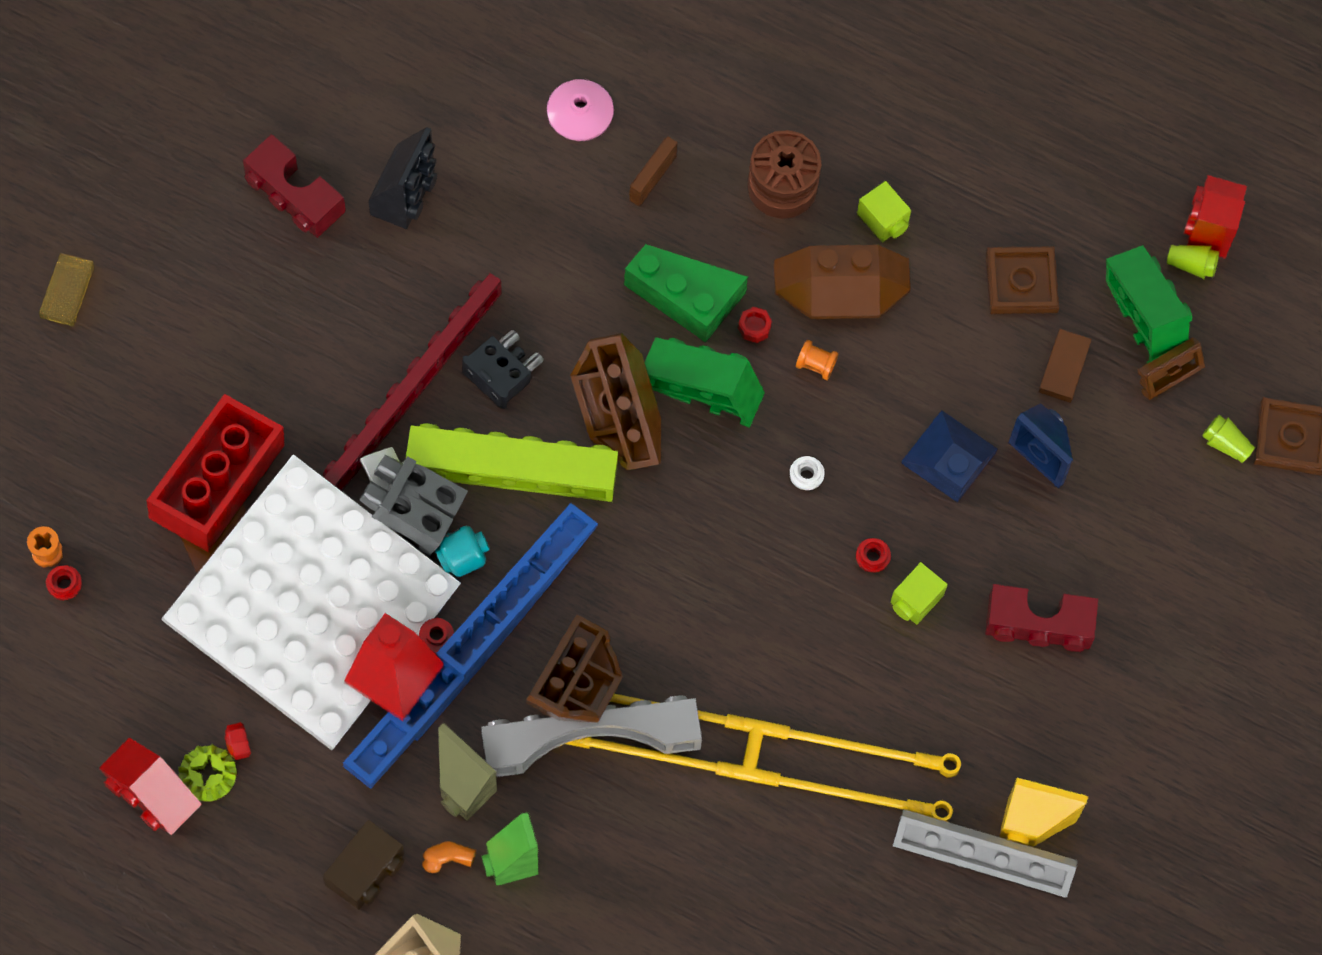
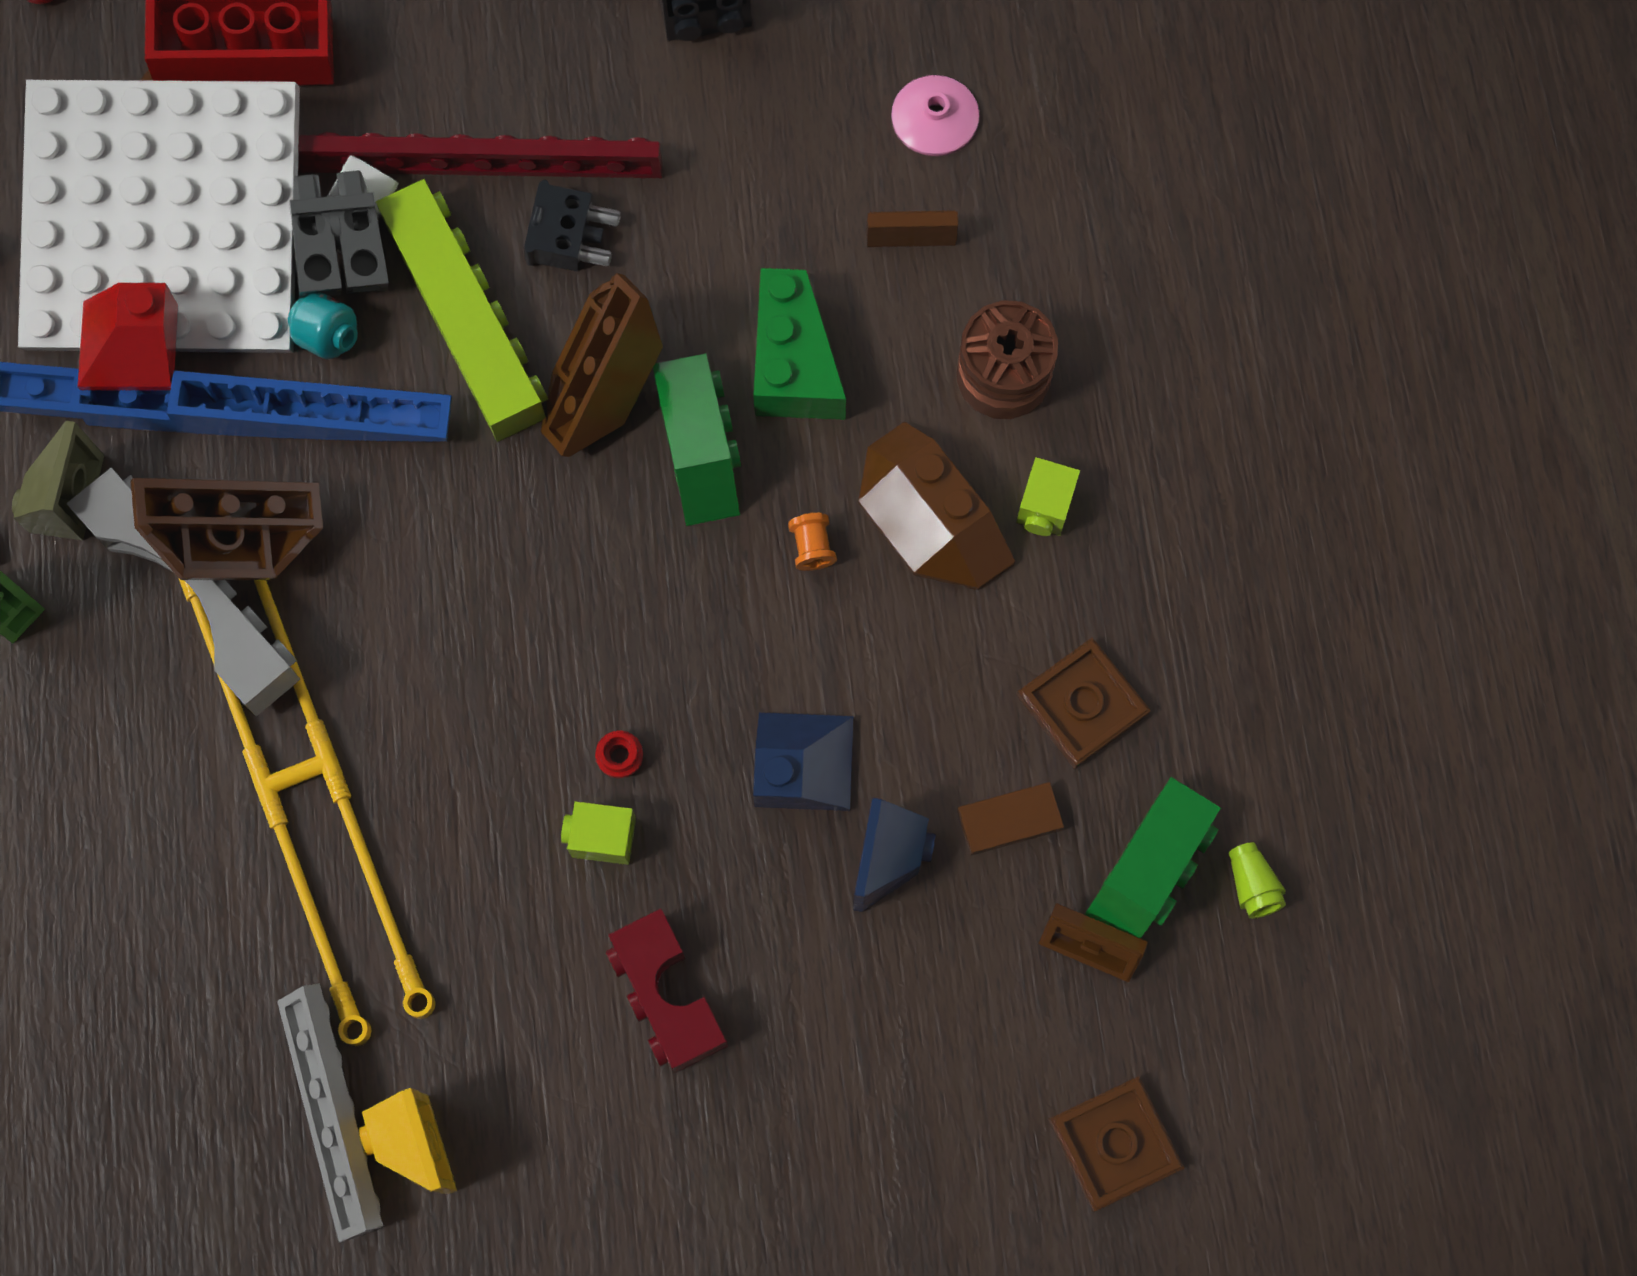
camera: 60 degrees right, 5 degrees up
red plate [419,618,454,654] -> none
red tile [738,307,772,343] -> none
white plate [790,456,825,490] -> none
red brick [1184,175,1247,258] -> none
lime cone [1202,415,1255,463] -> none

